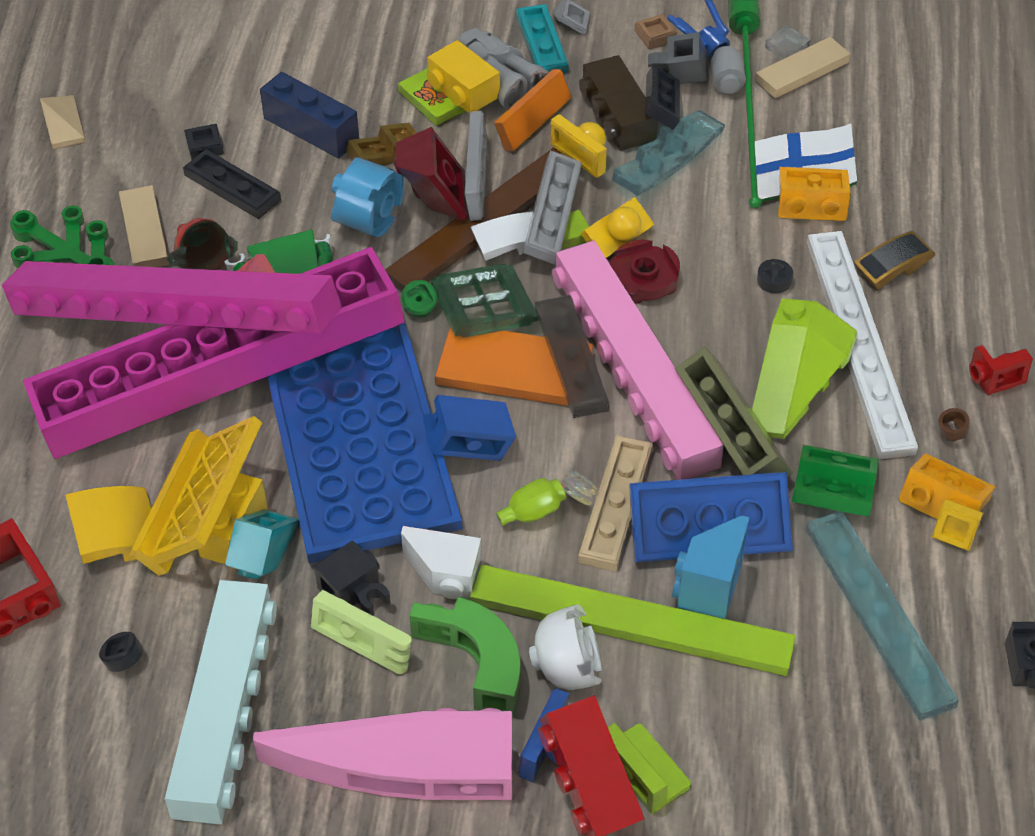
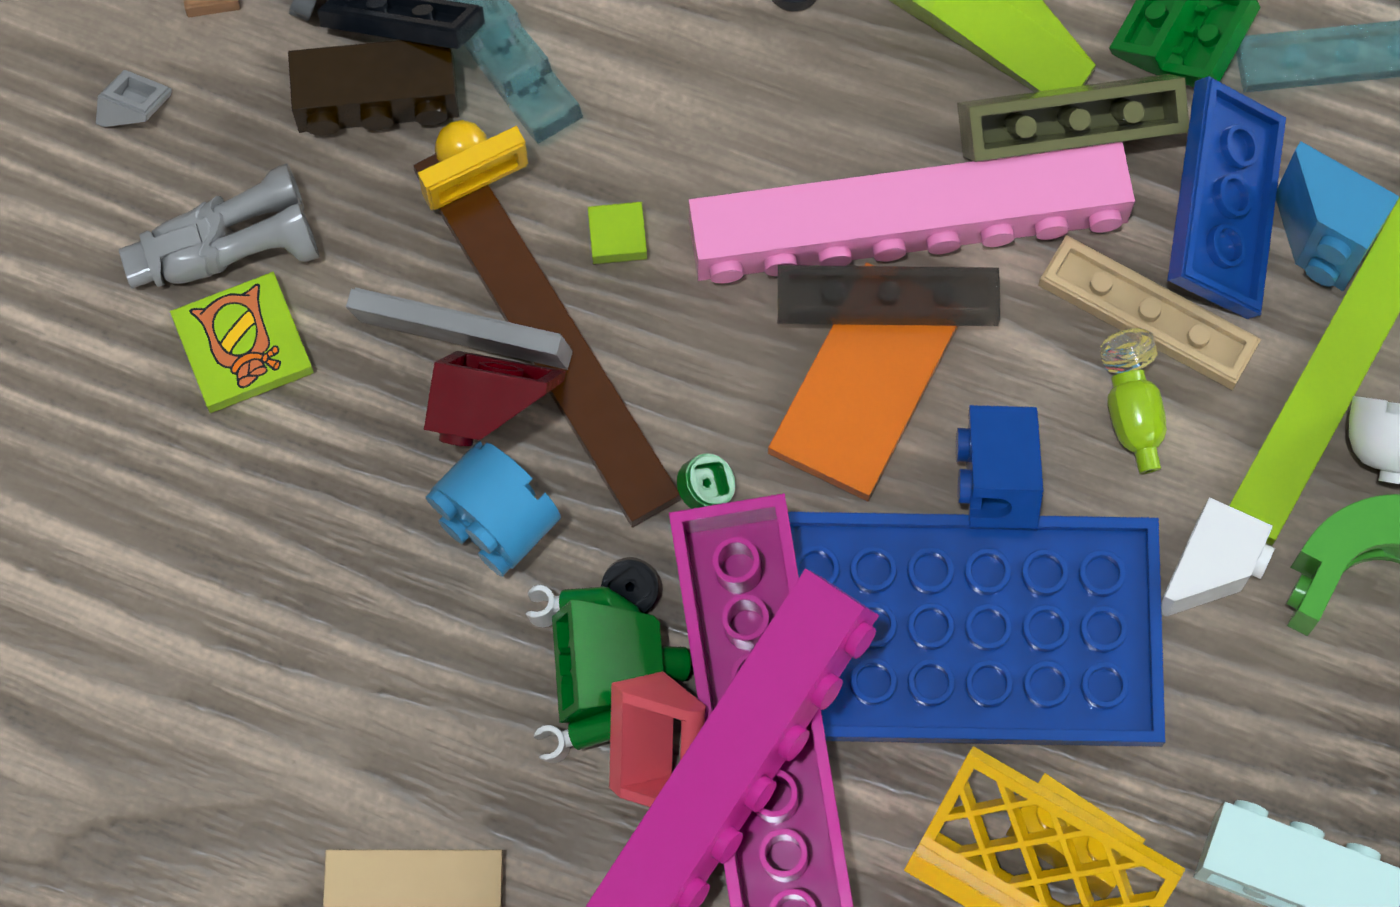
camera: 75 degrees left, 20 degrees up
hat [167,218,238,270] -> none
black tile [183,149,281,219] -> none
black tile [184,124,224,160] -> none
teal slope [225,509,299,579] -> none
dark blue brick [260,71,359,159] -> none
yellowish green hinge [311,590,412,674] -> none
black brick [314,540,390,615] -> none
pearl gold slope [346,122,417,166] -> none
yellow brick [427,40,500,114] -> none
clear green piece [431,263,538,338] -> none
white slope [471,212,533,261] -> none
orange tile [494,69,572,151] -> none
teal tile [516,4,569,74] -> none
light grey tile [522,150,582,265] -> none
yellow tile [581,197,655,258] -> none
dark red plate [610,239,680,304] -> none

